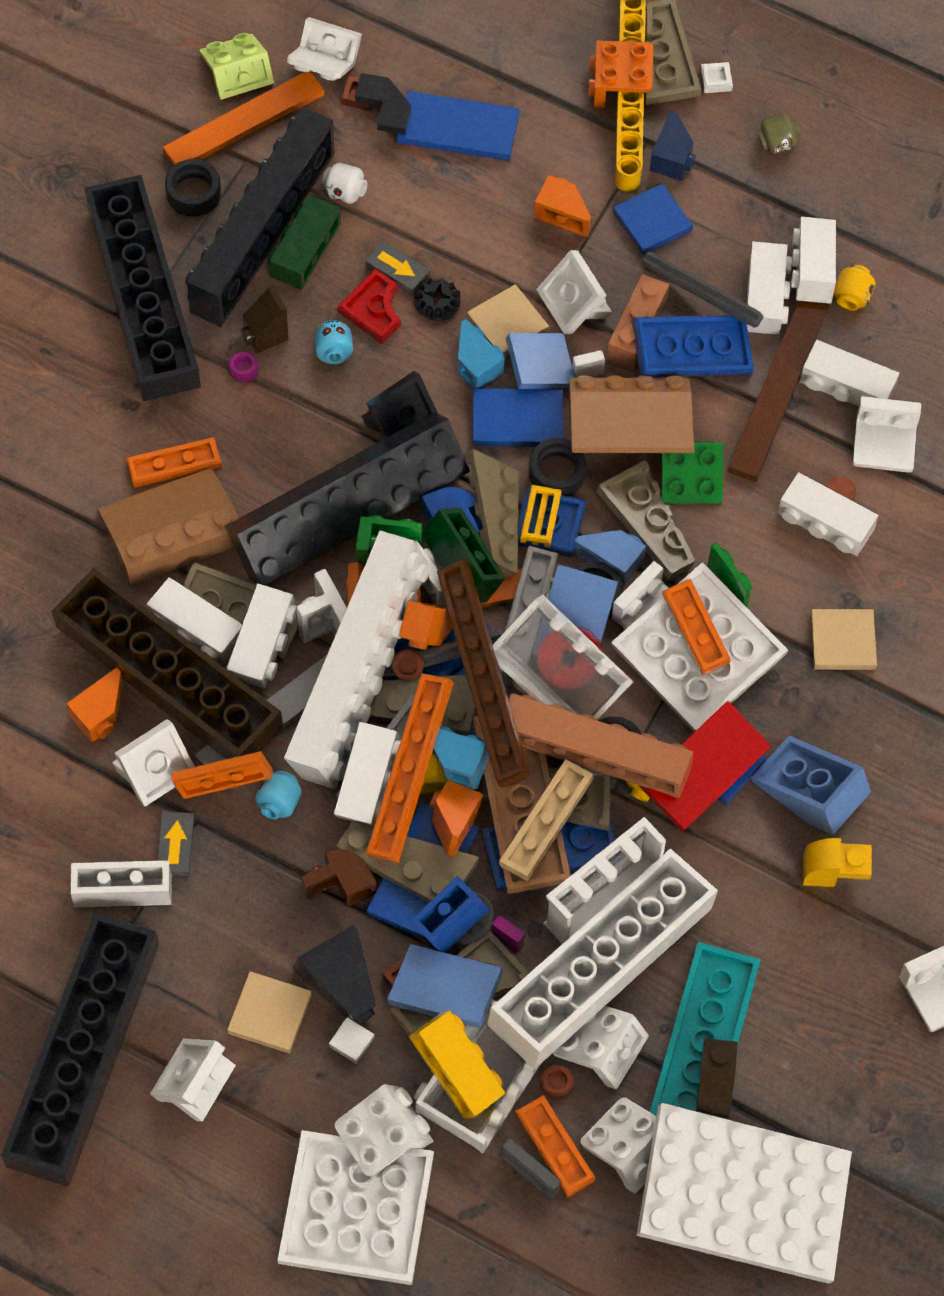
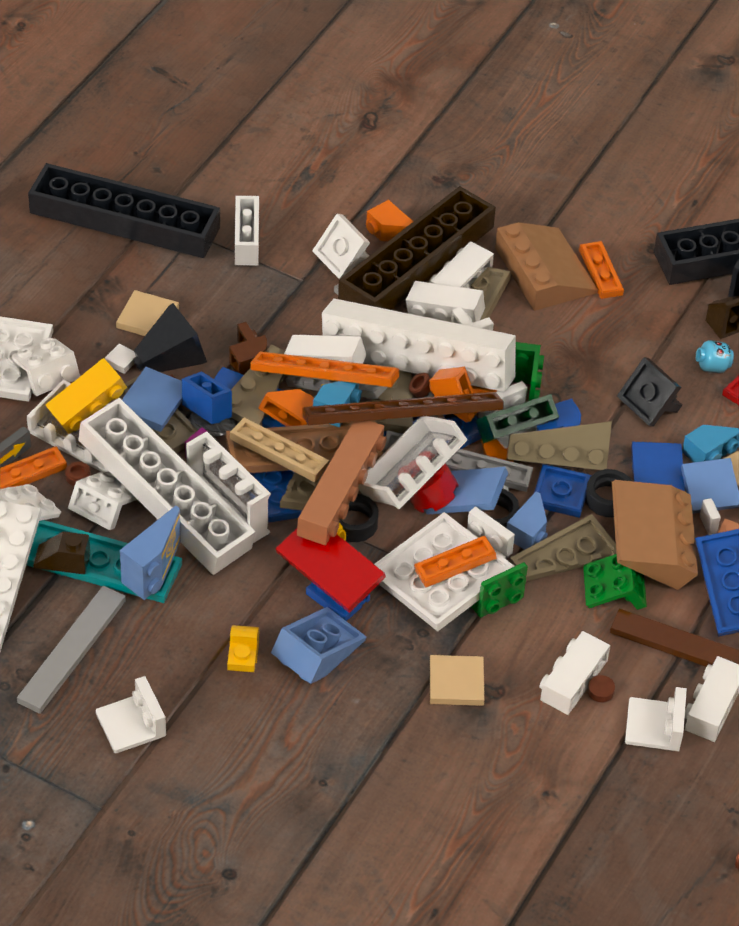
camera: 90 degrees right, 15 degrees down
white bracket [150,1038,236,1122] -> none
dark grey tile [157,811,195,877] -> none
orange tile [172,751,273,799] -> none
black brick [225,412,470,586] -> none
magenta tile [228,351,259,382] -> none
medium azure head [255,771,302,820] -> none
yellow tile [520,485,562,548] -> none
none -> light grey tile [17,586,126,714]
none -> medium blue slope [120,506,180,600]

